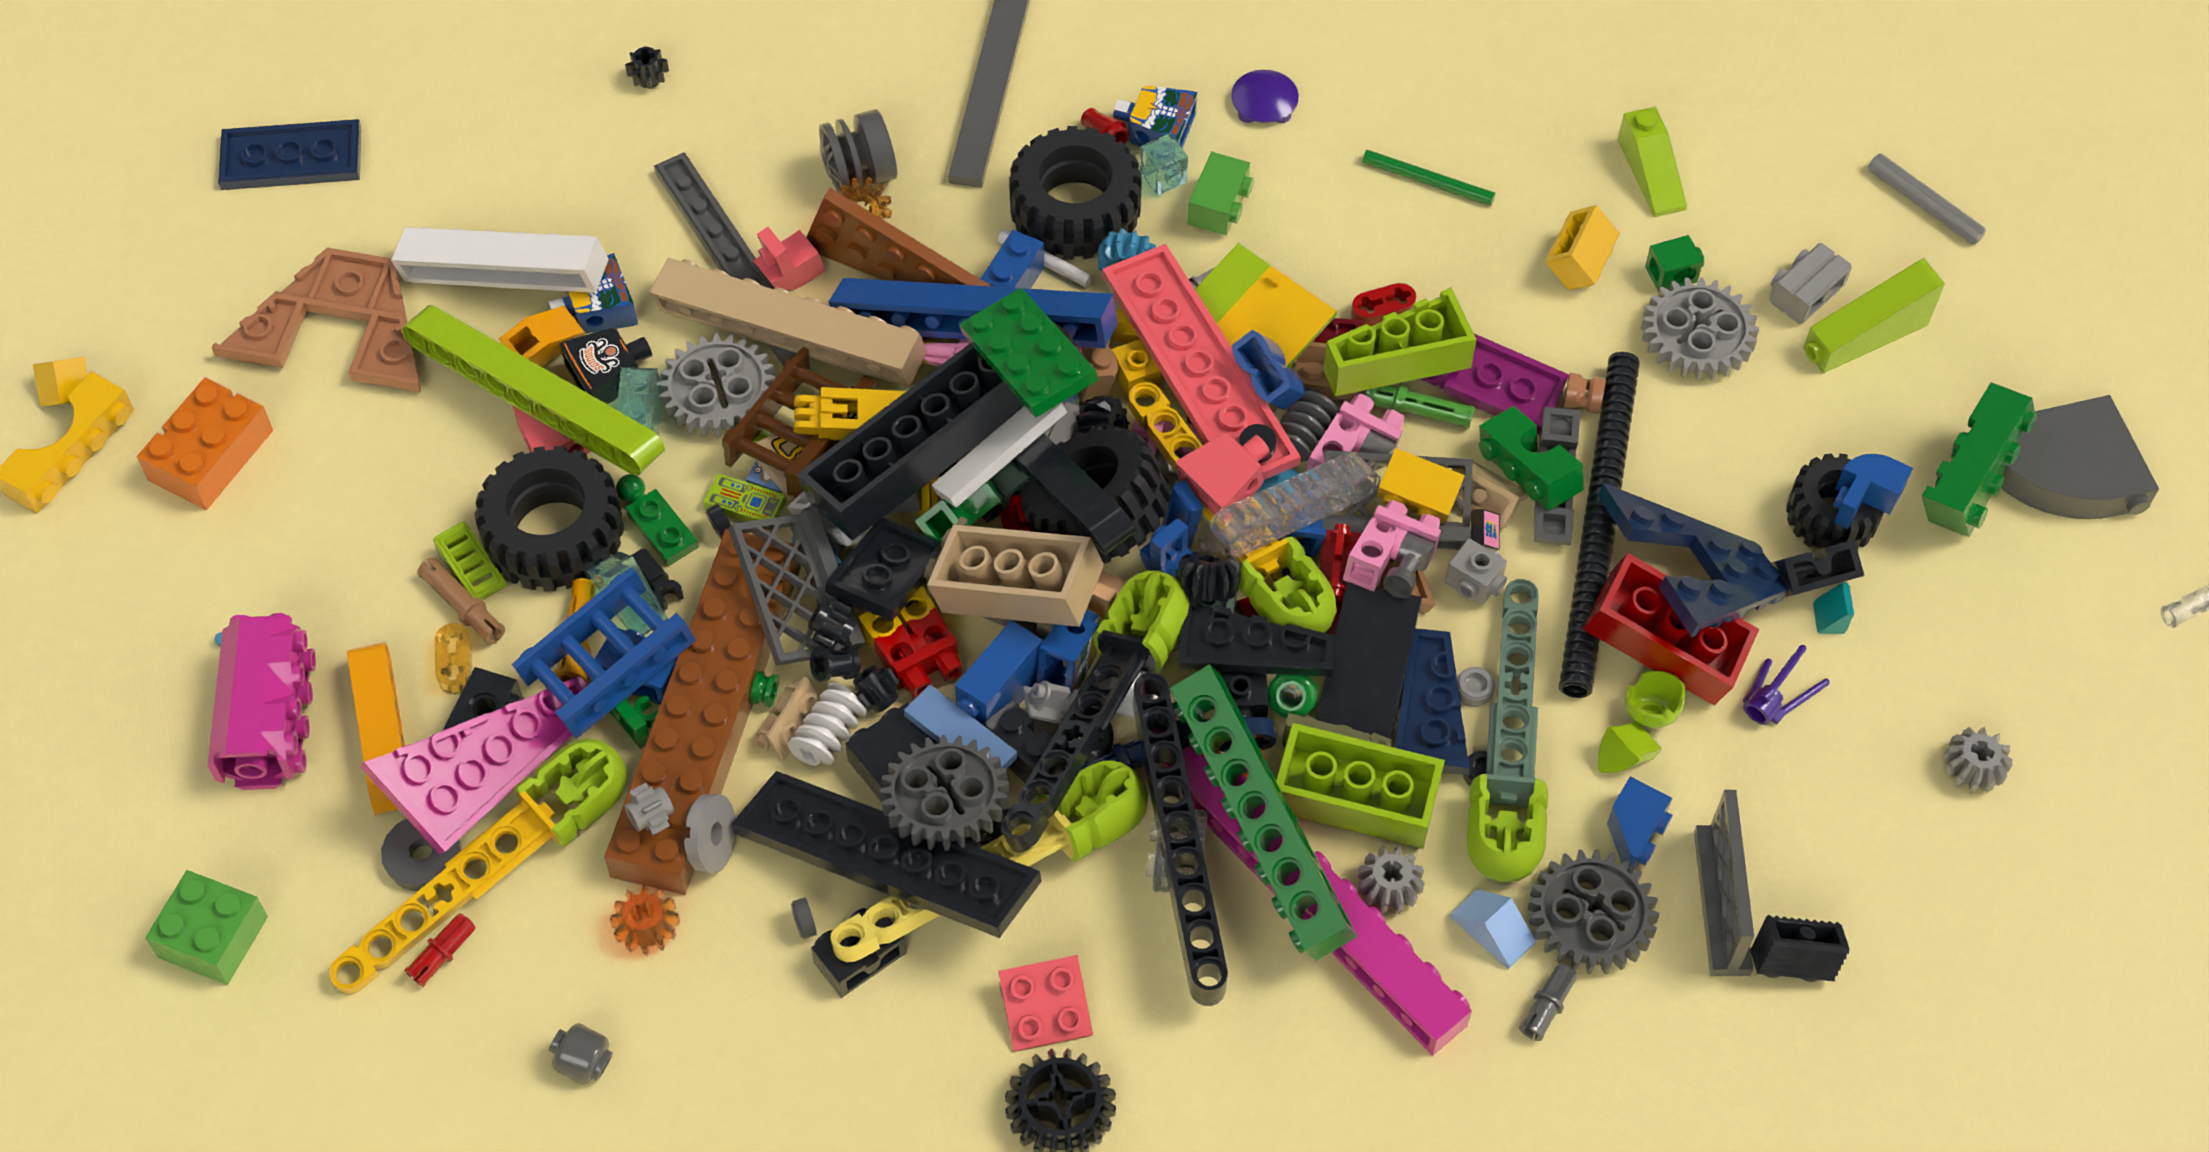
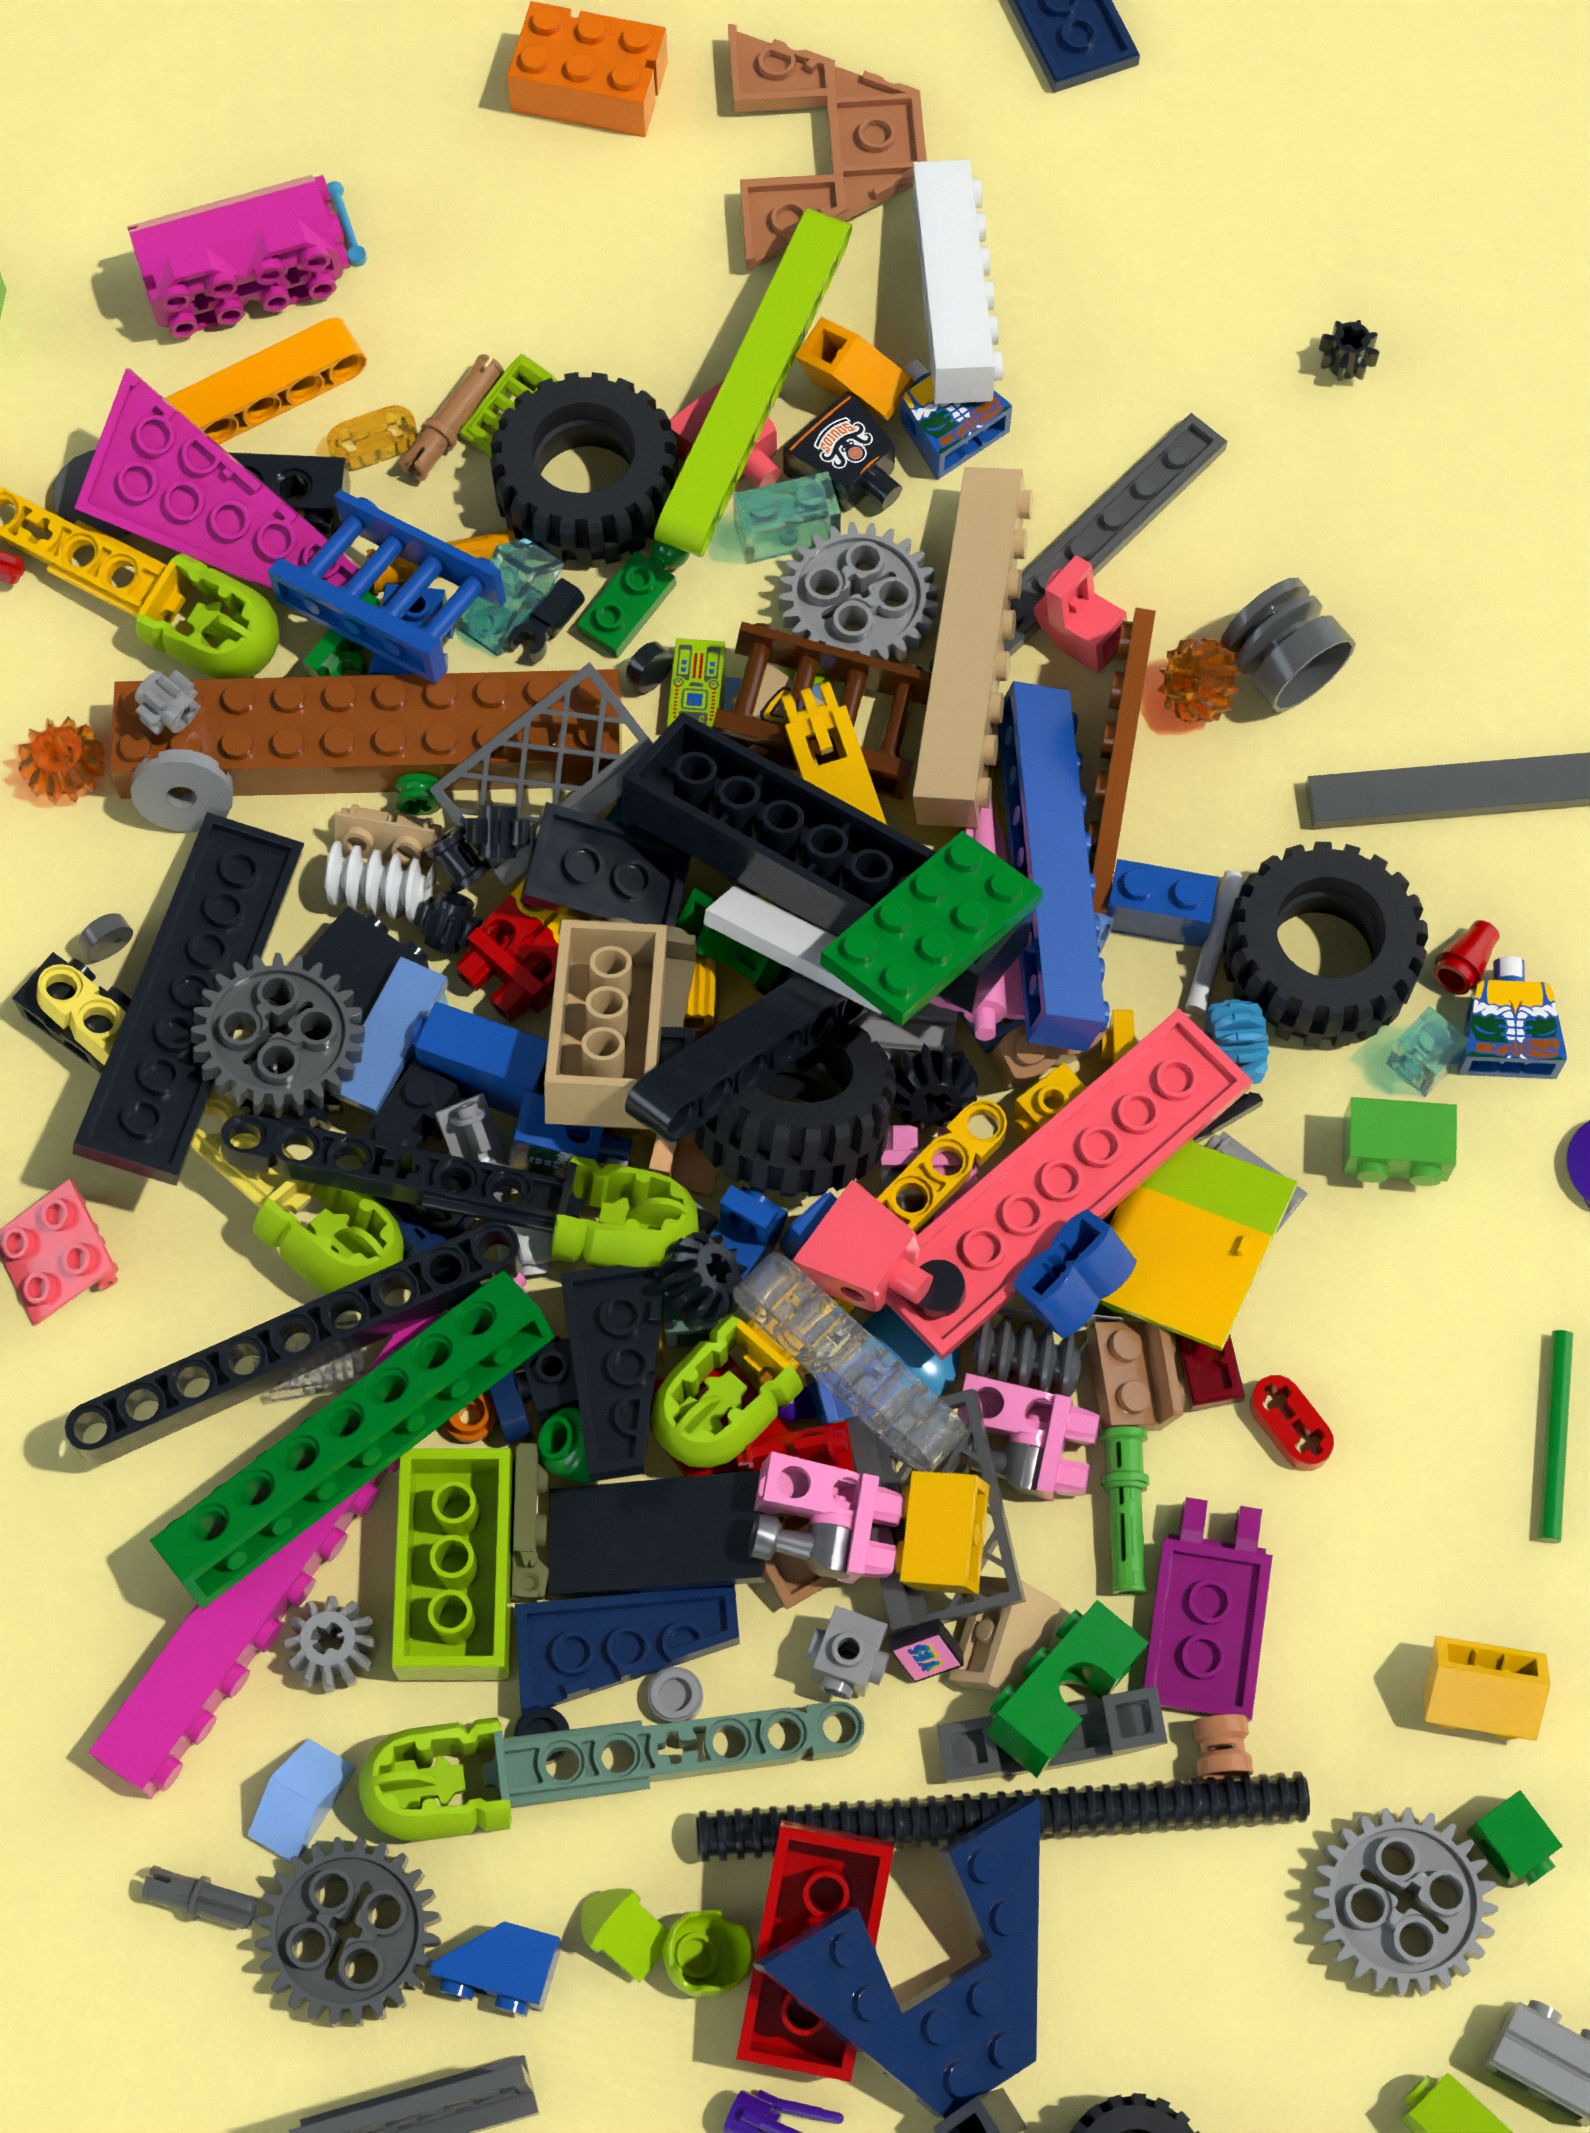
camera: 75 degrees right, 10 degrees up
lime wedge [1323,287,1477,396] -> none

